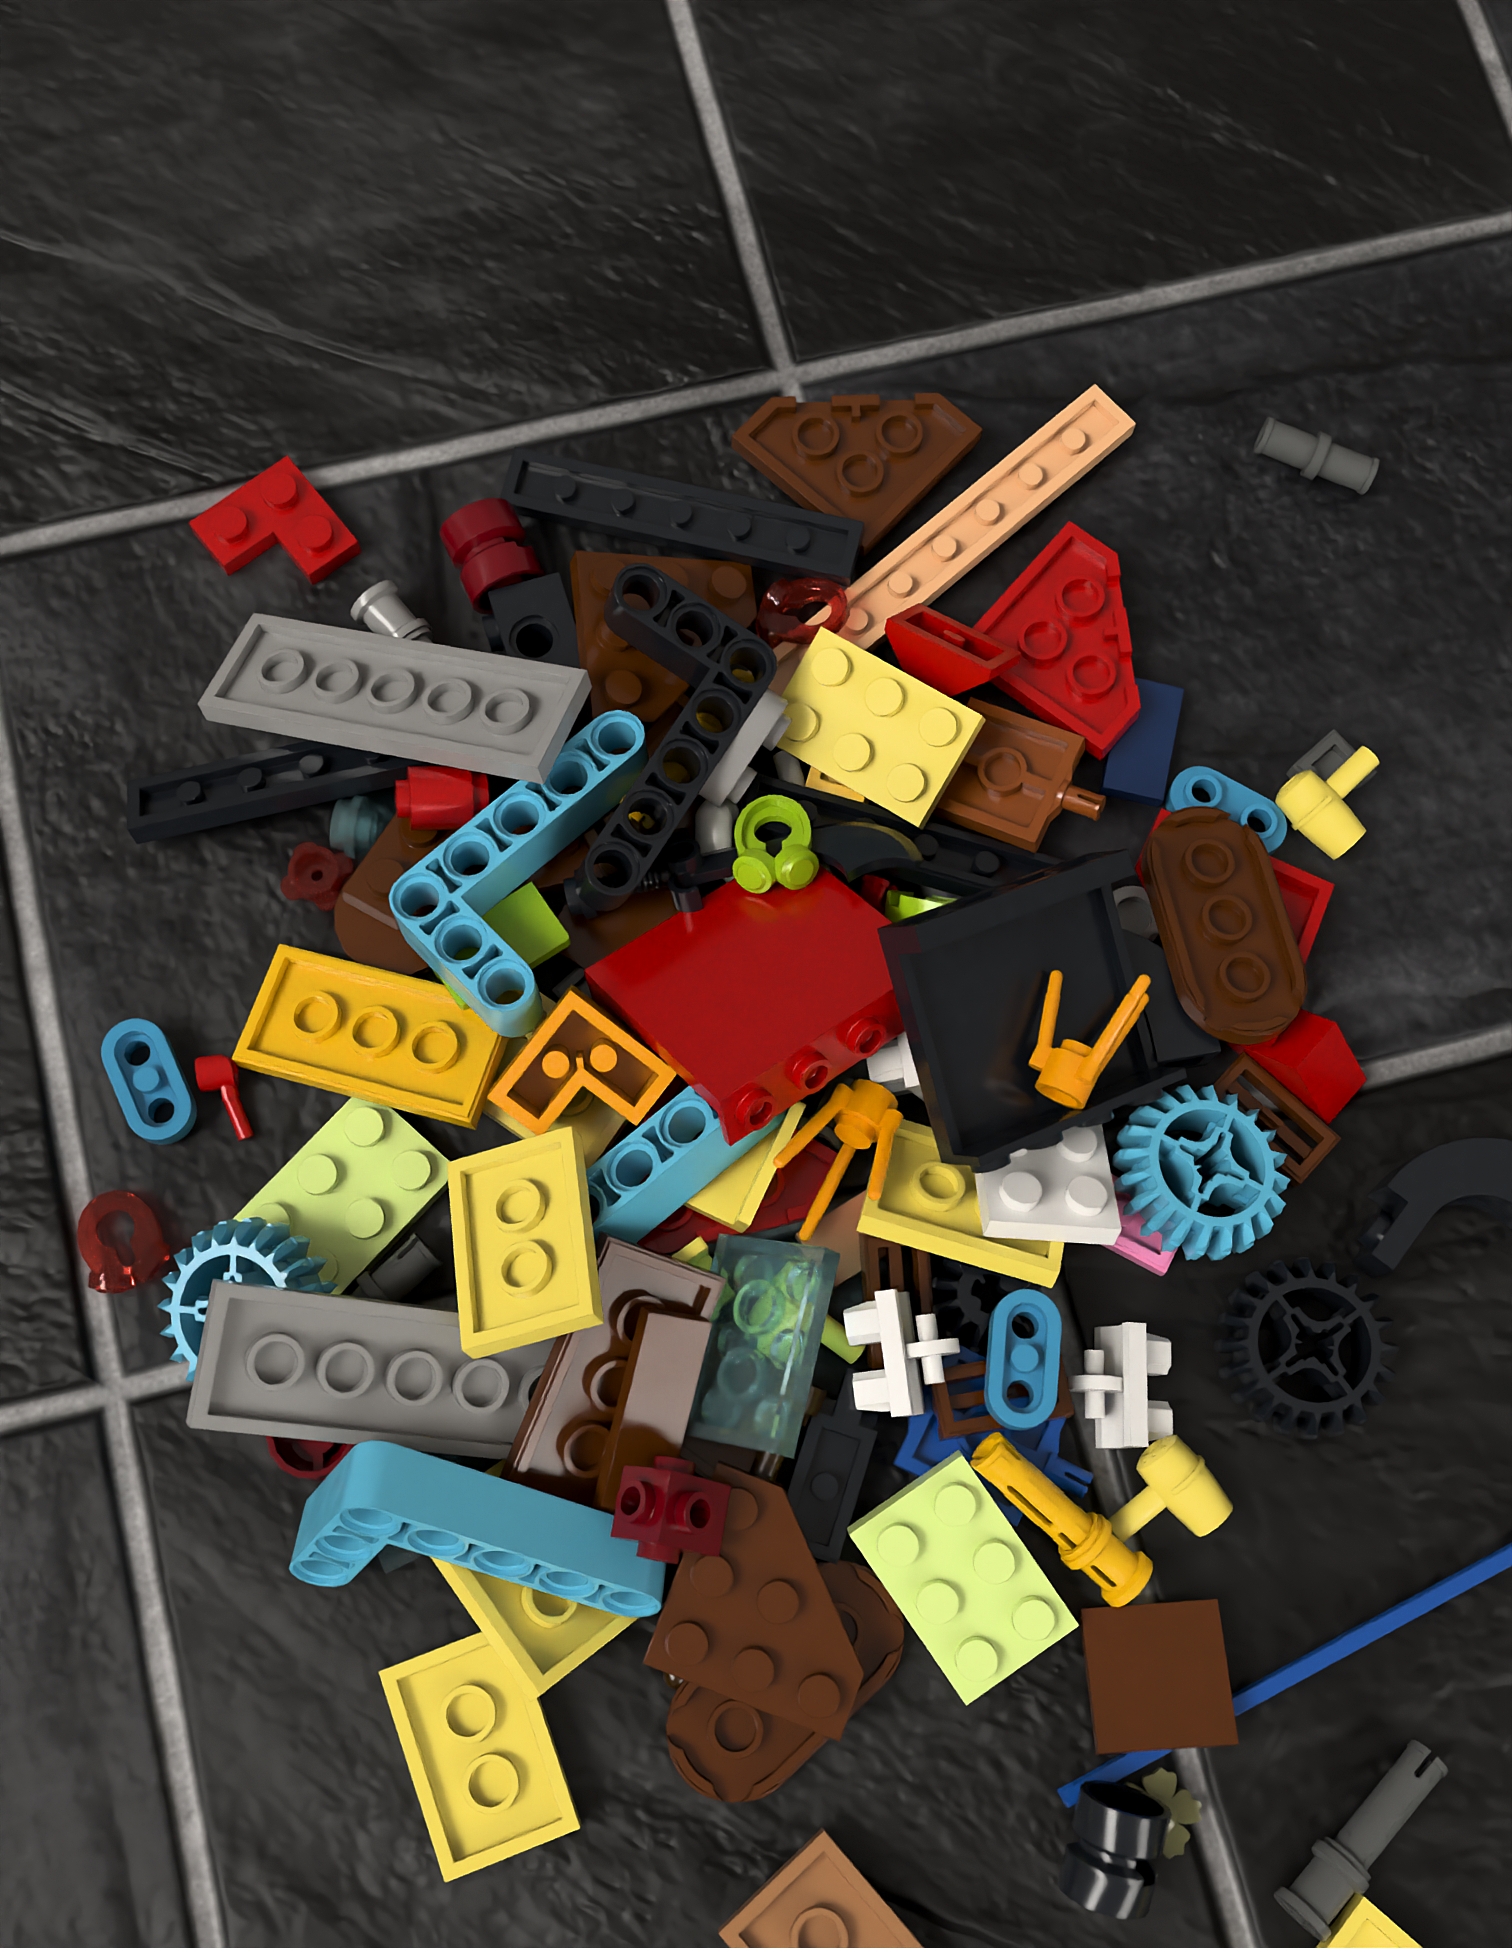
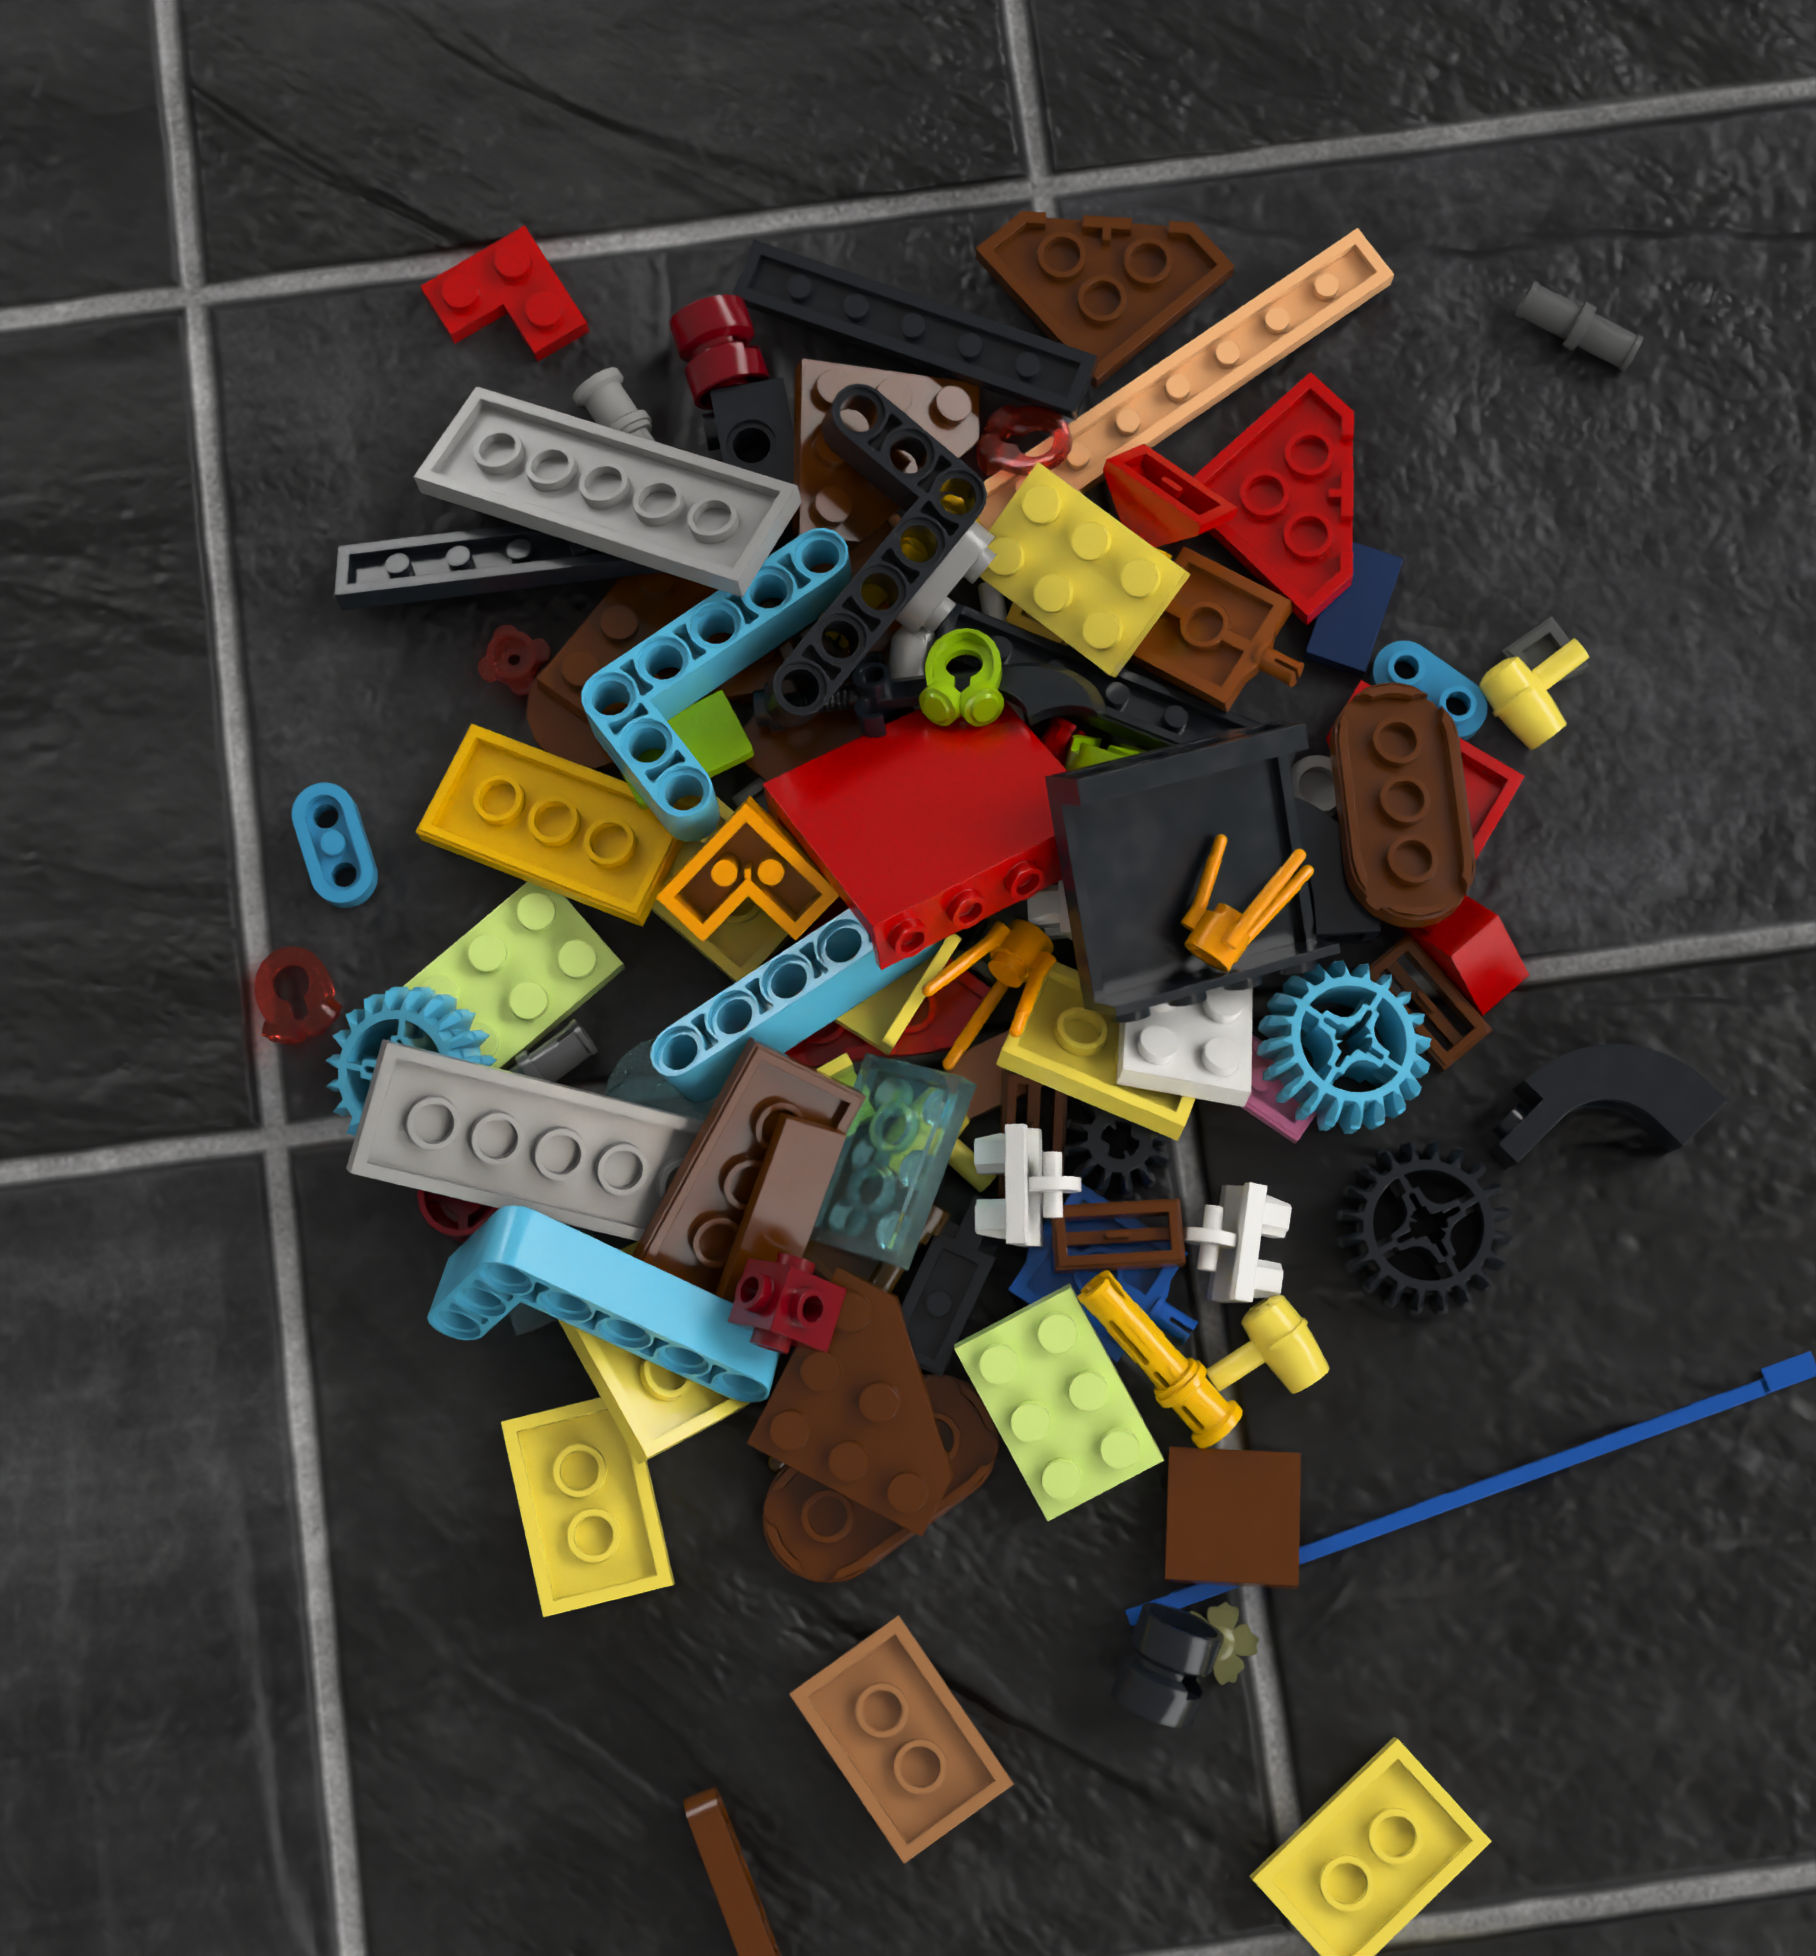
camera: 15 degrees right, 5 degrees up
red hand [195,1054,254,1141] -> none
clear light blue plate [330,795,378,859] -> none
red brick [395,766,489,831] -> none
light yellow plate [447,1125,604,1360] -> none
dark azure plate [984,1289,1062,1430] -> none
dark grey pin [1274,1739,1449,1943] -> none

